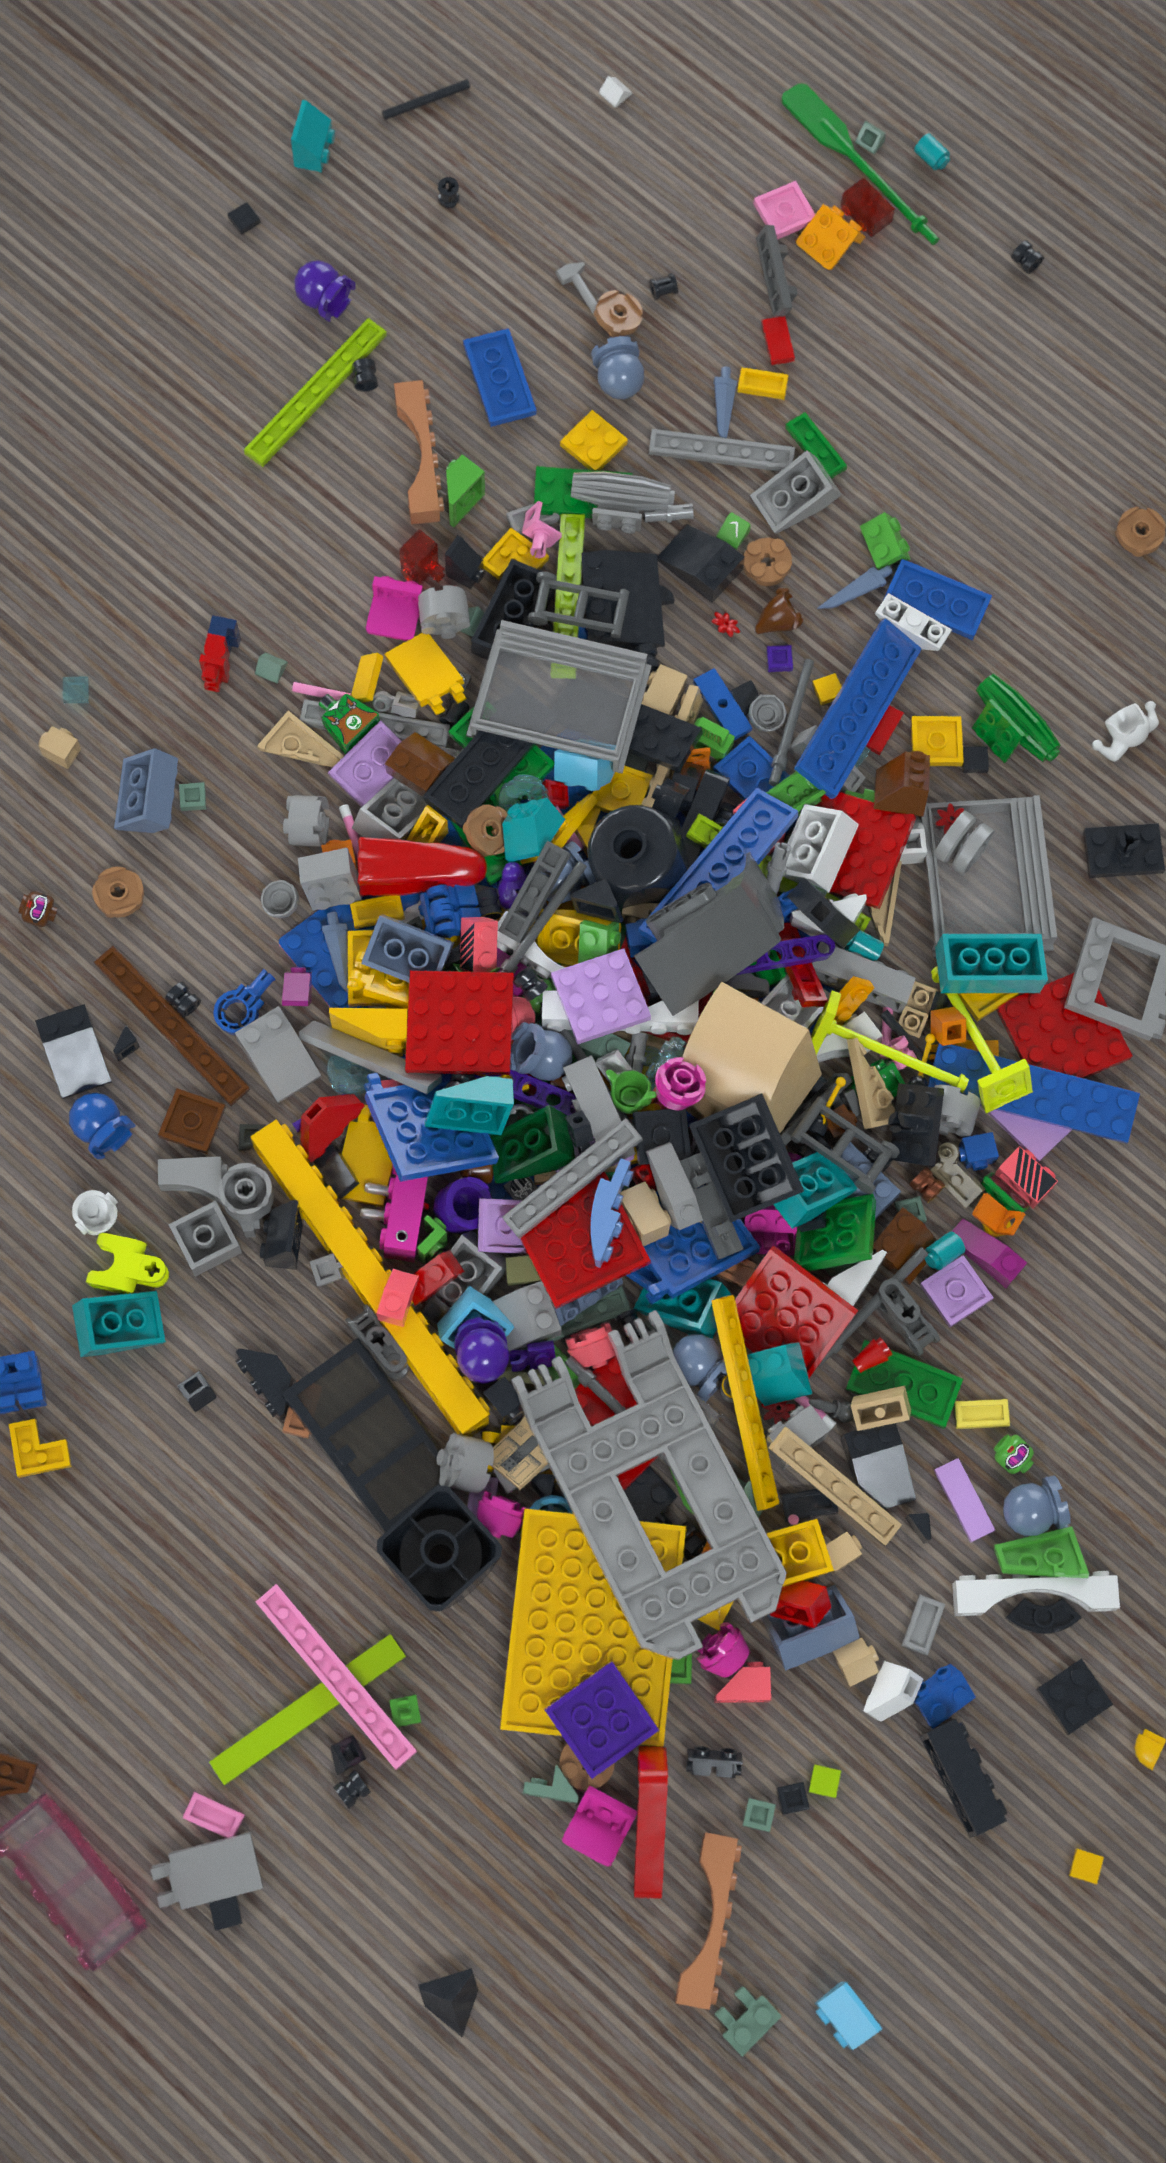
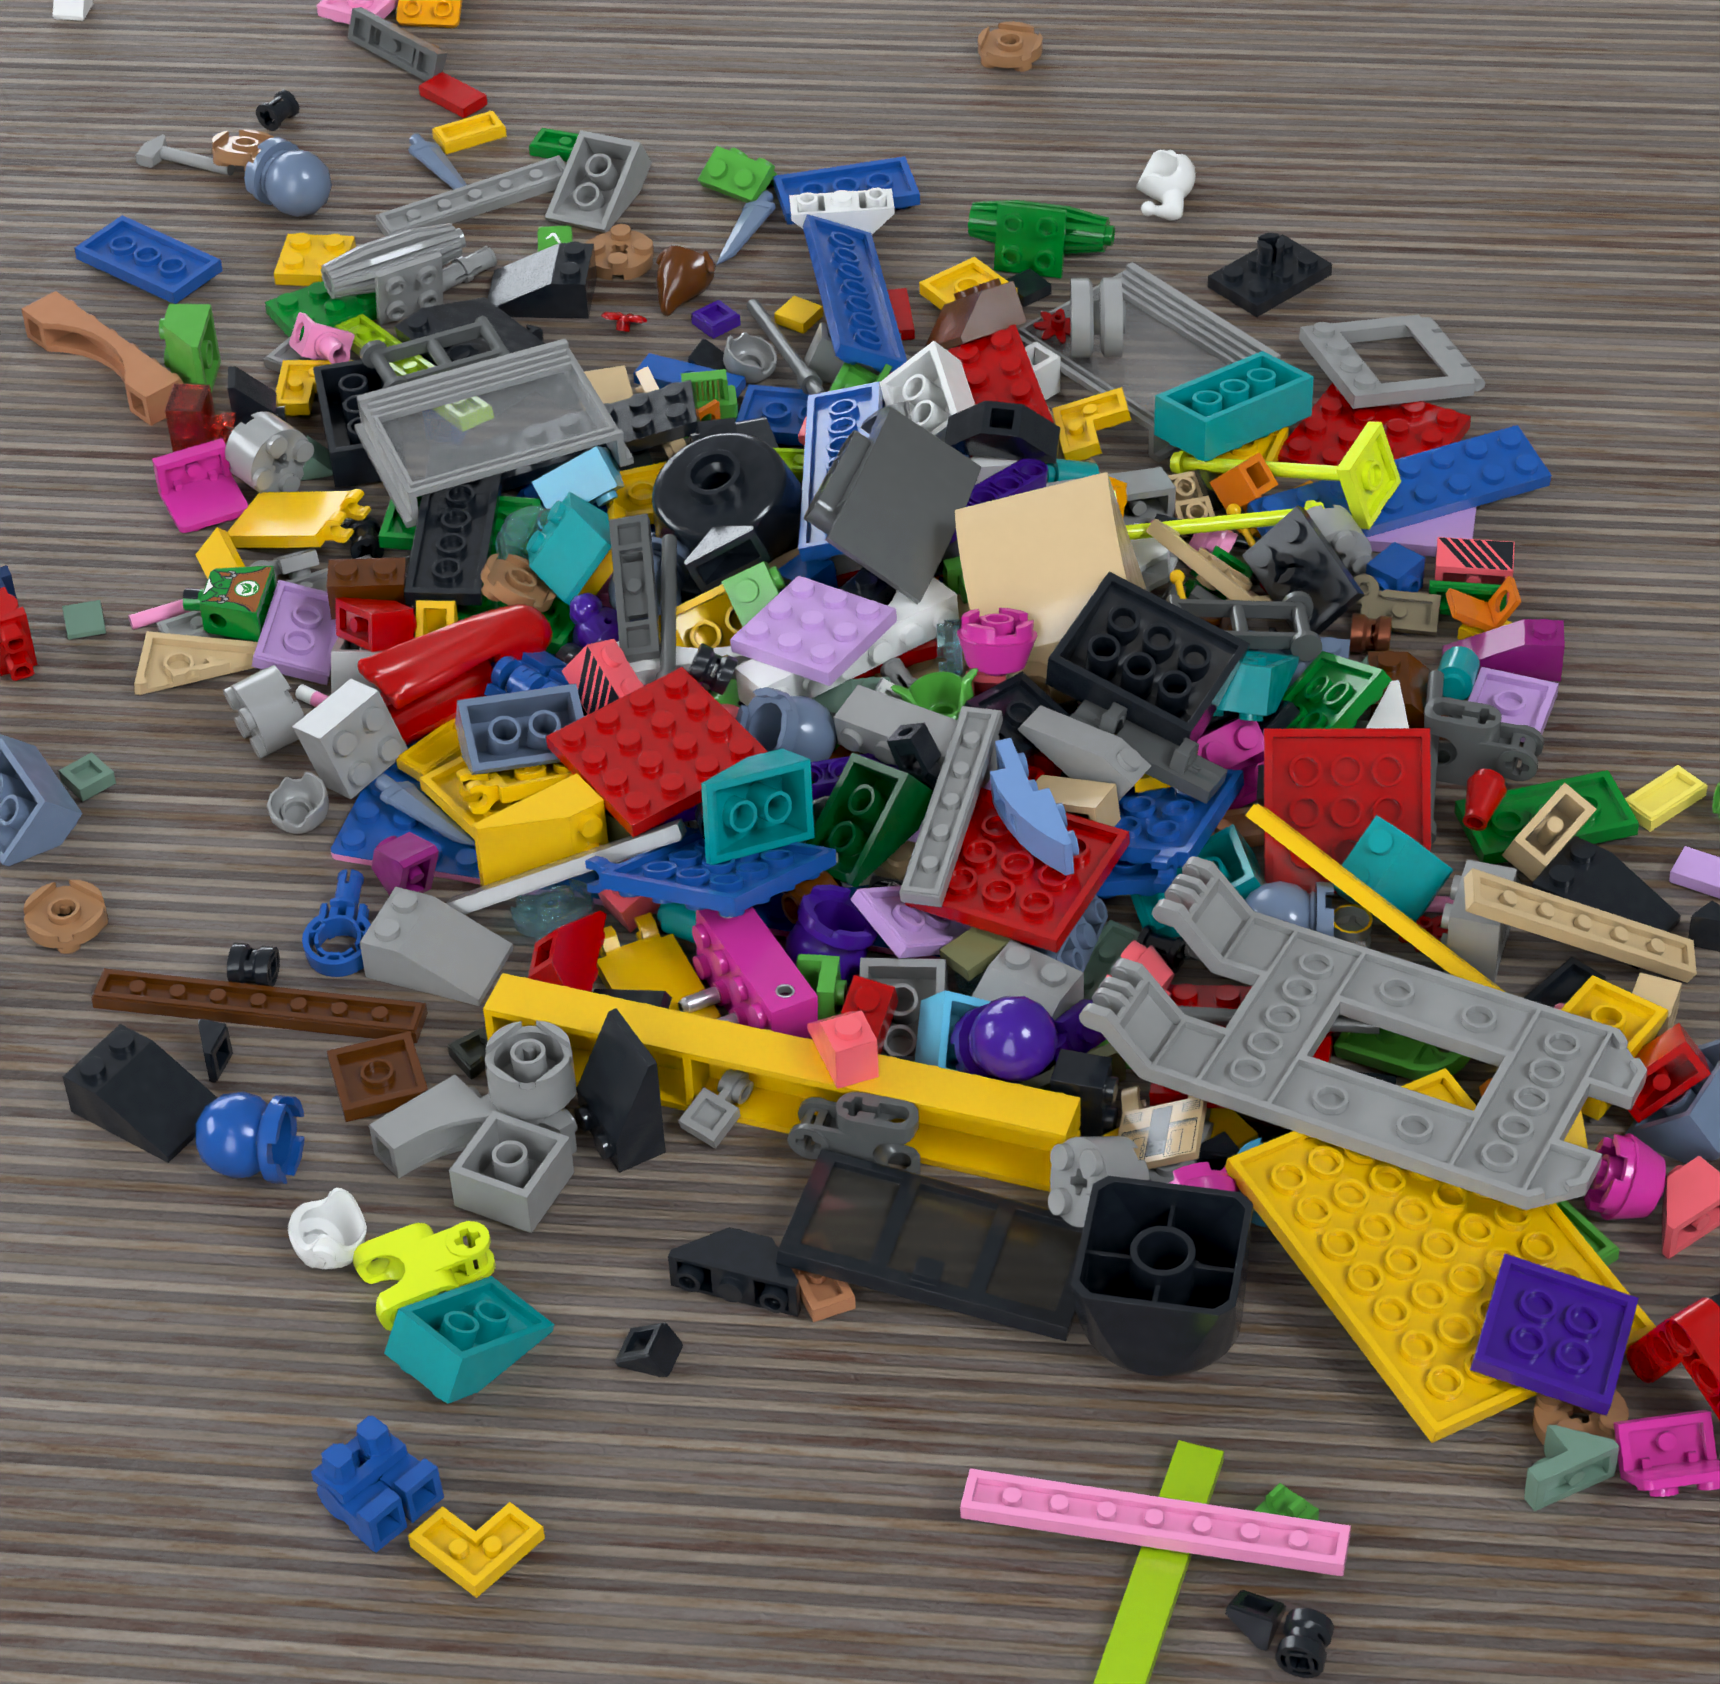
camera: 30 degrees left, 30 degrees down
none -> red slope [335,597,417,652]
none -> yellow plate [1052,387,1131,461]

